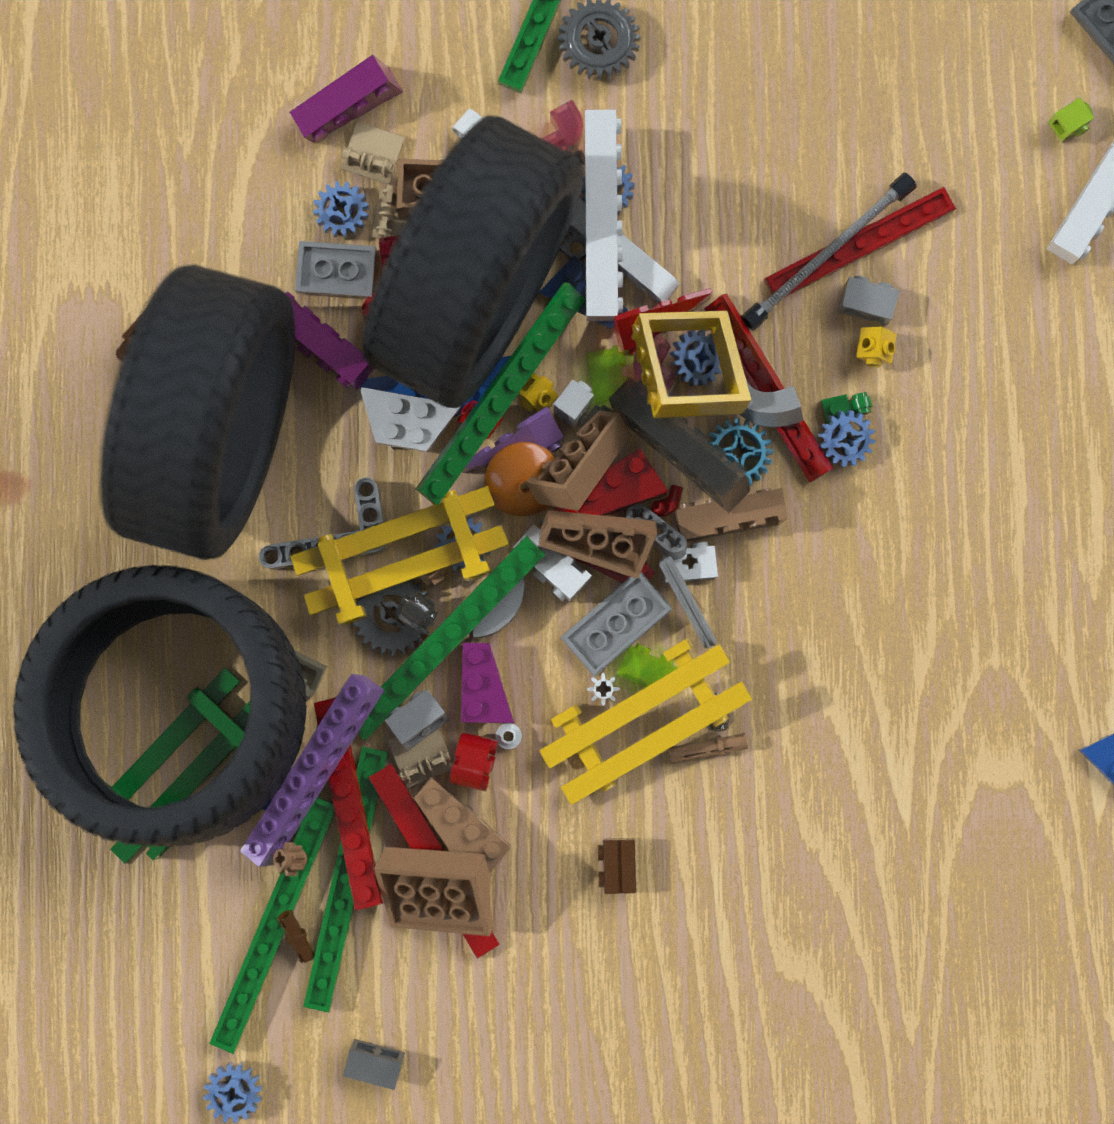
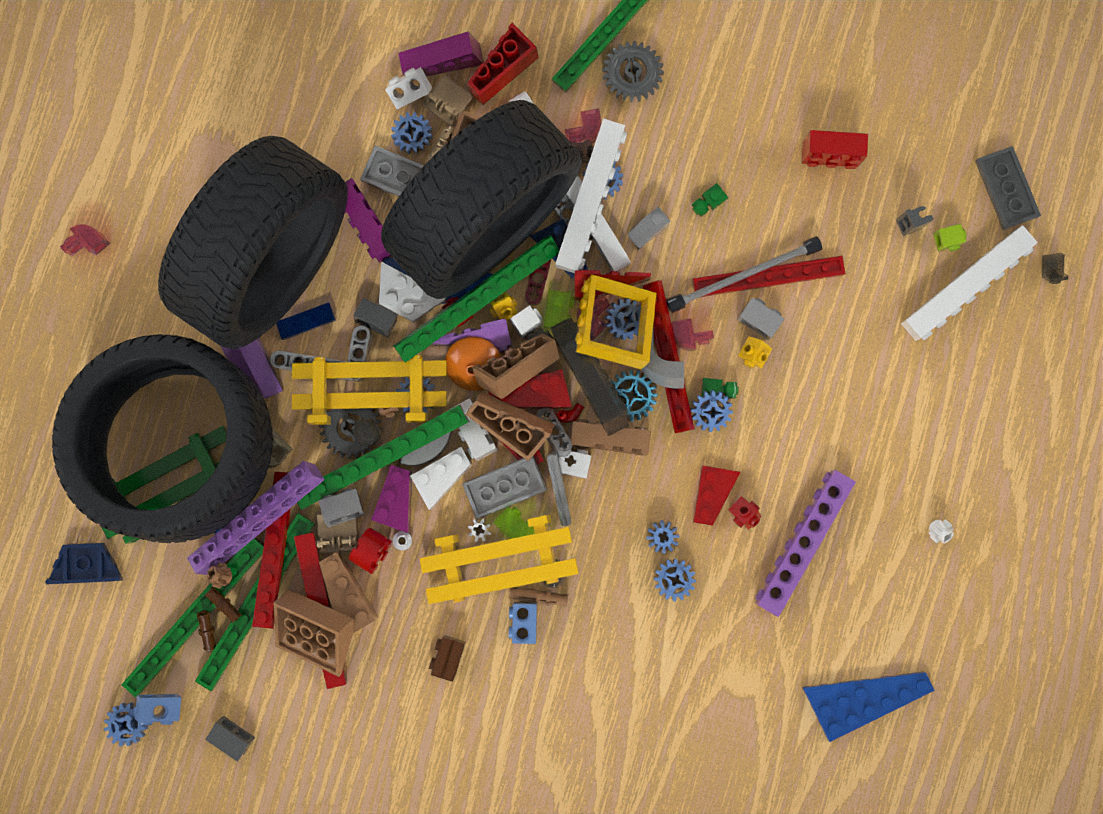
camera: 25 degrees right, 0 degrees up
none -> dark blue wing [45,543,123,585]
none -> medium blue brick [135,694,181,725]
none -> reddish brown pin [205,587,242,623]
none -> medium lavender wedge [221,338,283,399]
none -> clear blue tile [276,302,336,340]
none -> dark grey hinge [353,298,398,338]
none -> white brick [385,67,432,109]
none -> white wedge [410,447,472,510]
none -> red wedge [468,22,539,105]
none -> medium blue brick [509,602,537,644]
none -> dark red beam [525,259,551,306]
none -> light grey slope [627,207,670,249]
none -> medium blue gear [646,520,680,554]
none -> medium blue gear [653,559,696,602]
none -> clear pink brick [671,318,714,351]
none -> green plate [692,183,729,217]
none -> red wing [693,465,741,526]
none -> red brick [728,496,762,530]
none -> medium lavender brick [755,470,856,617]
none -> red brick [802,130,868,169]
none -> dark grey hinge [896,206,934,237]

